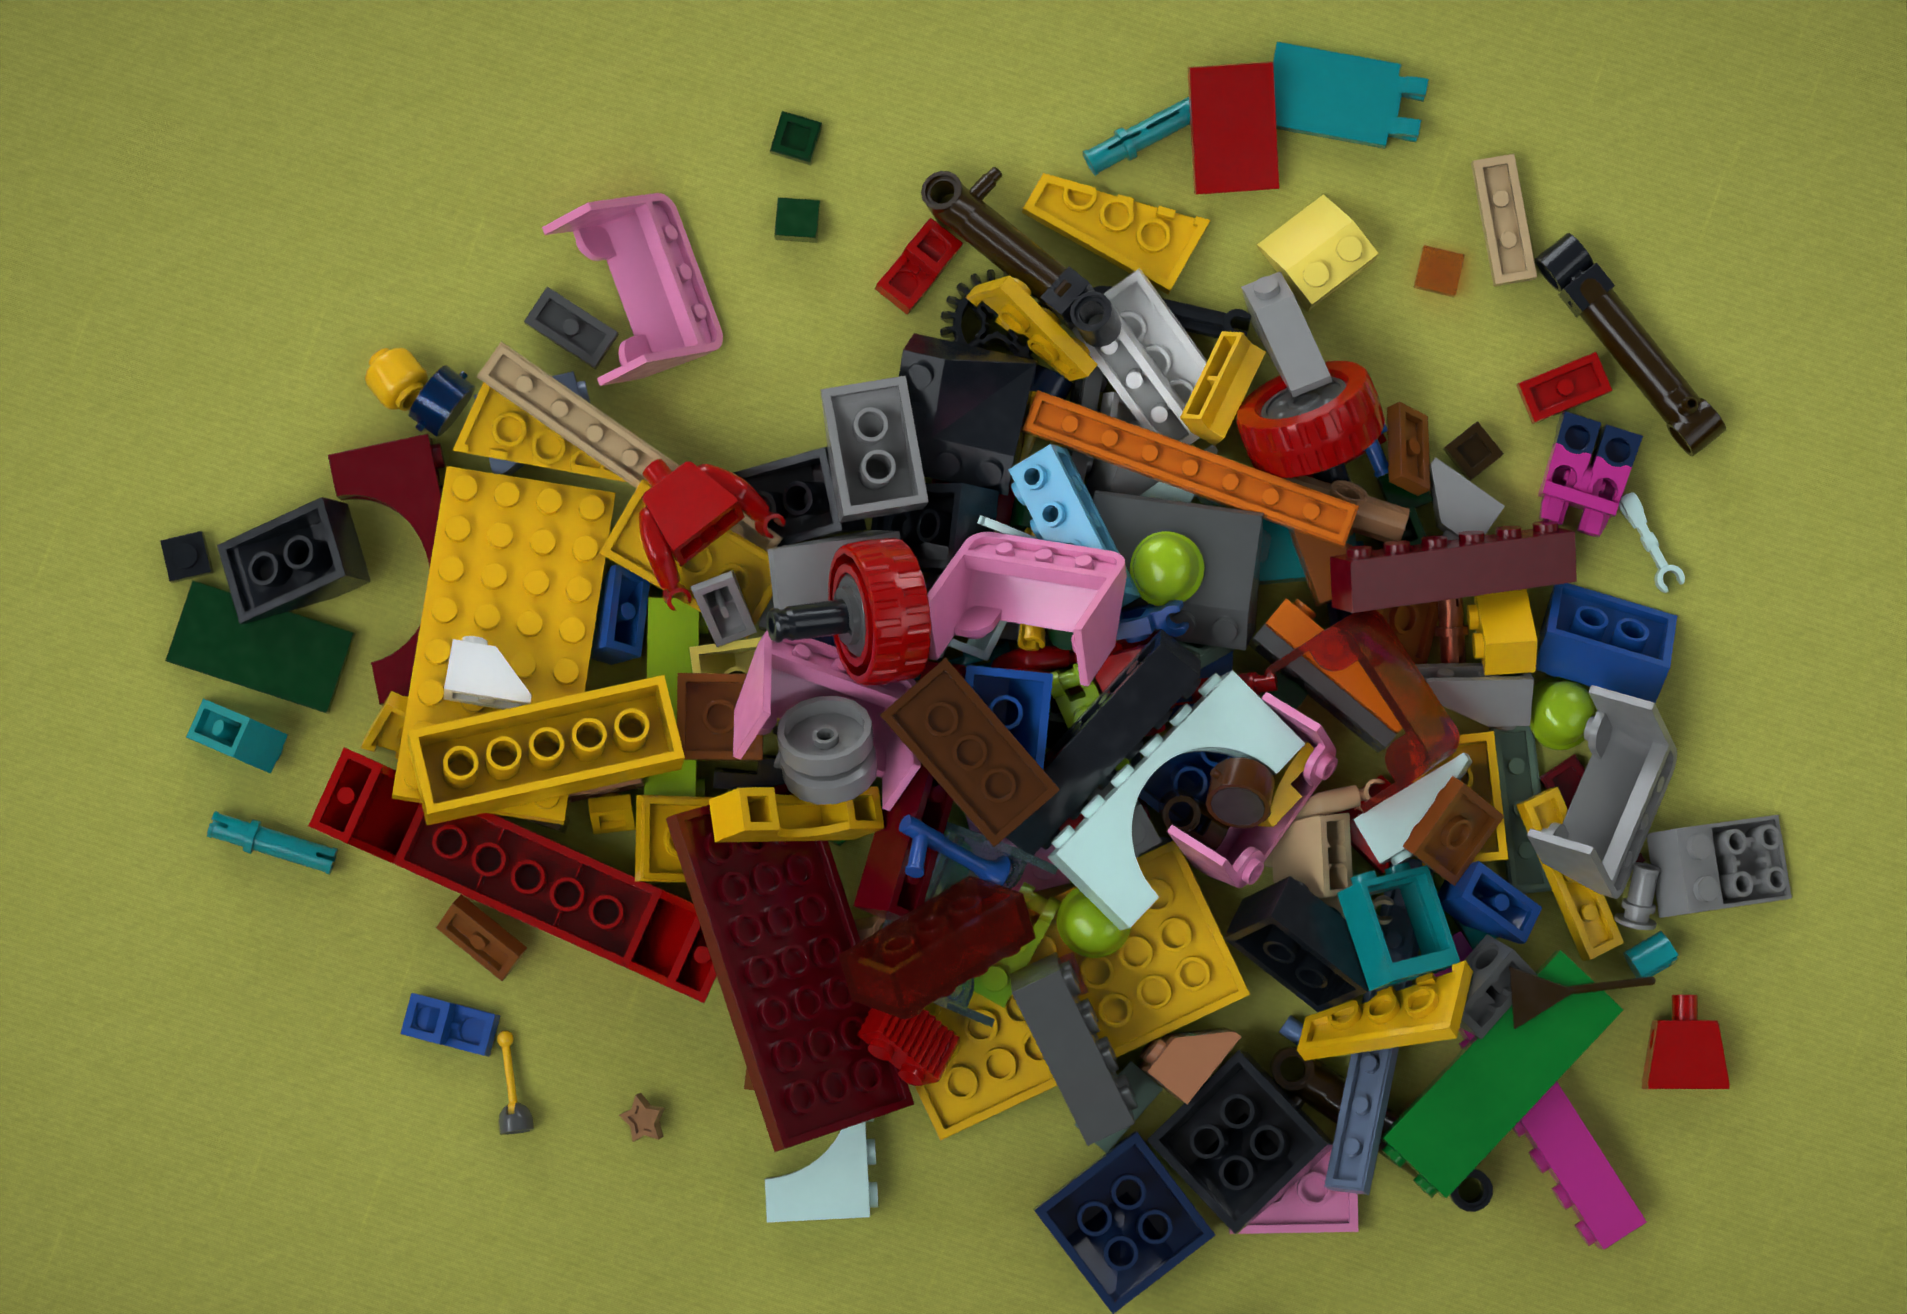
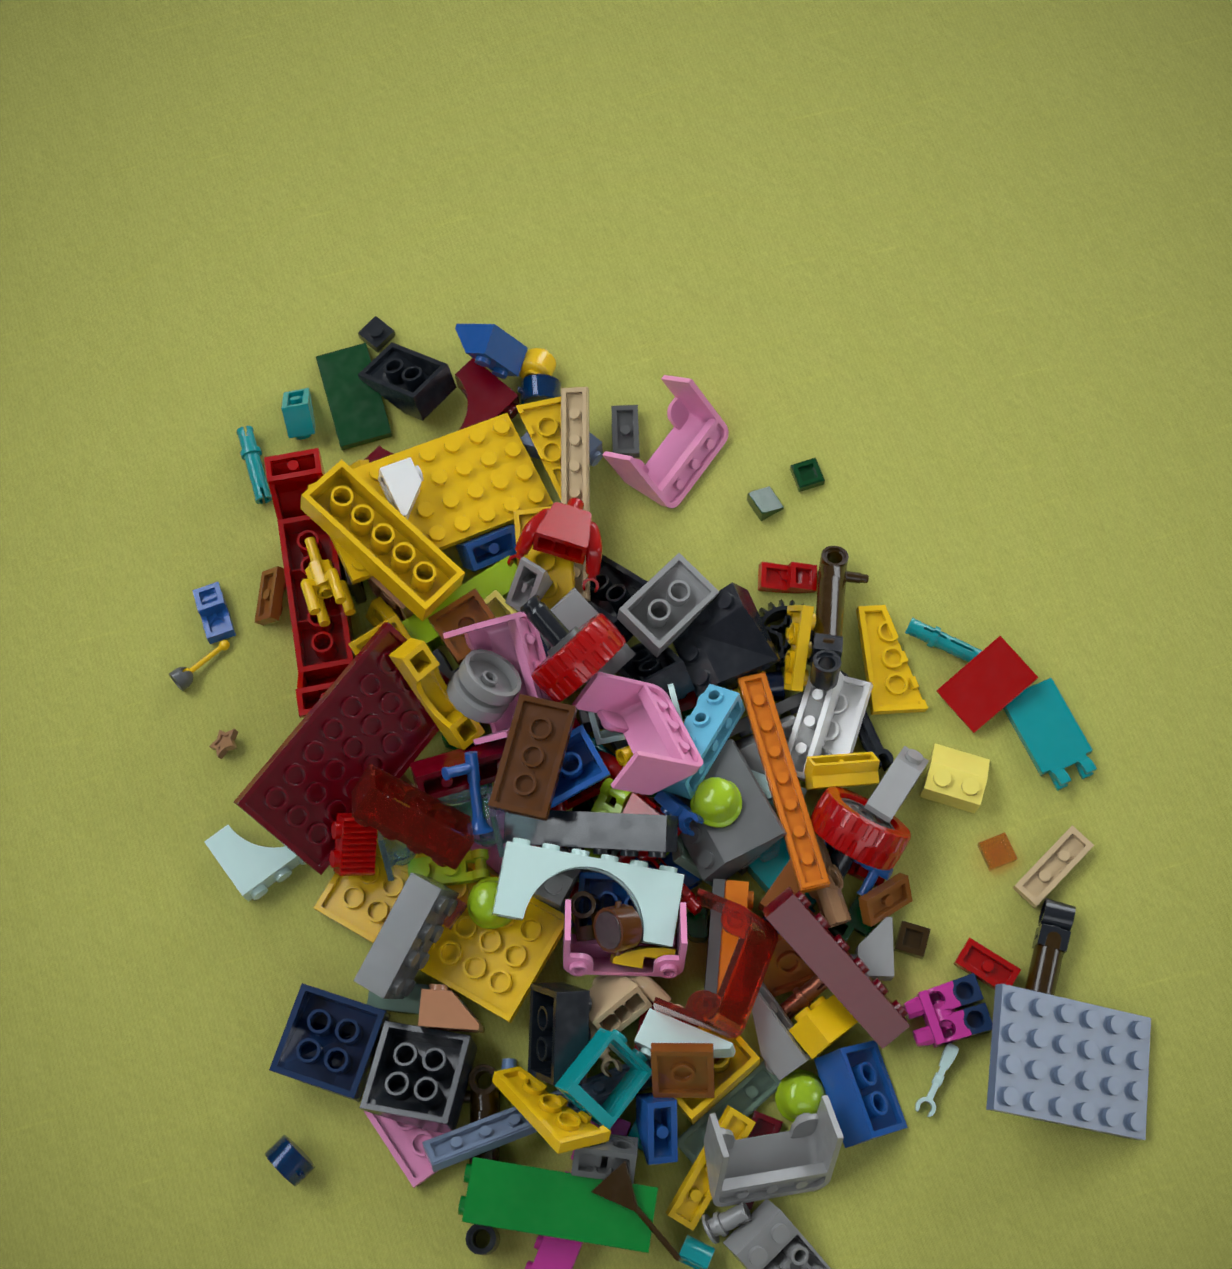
camera: 65 degrees right, 15 degrees down
none -> yellow plant [301,537,356,627]
none -> blue slope [455,324,528,379]
none -> sand blue plate [986,984,1151,1140]

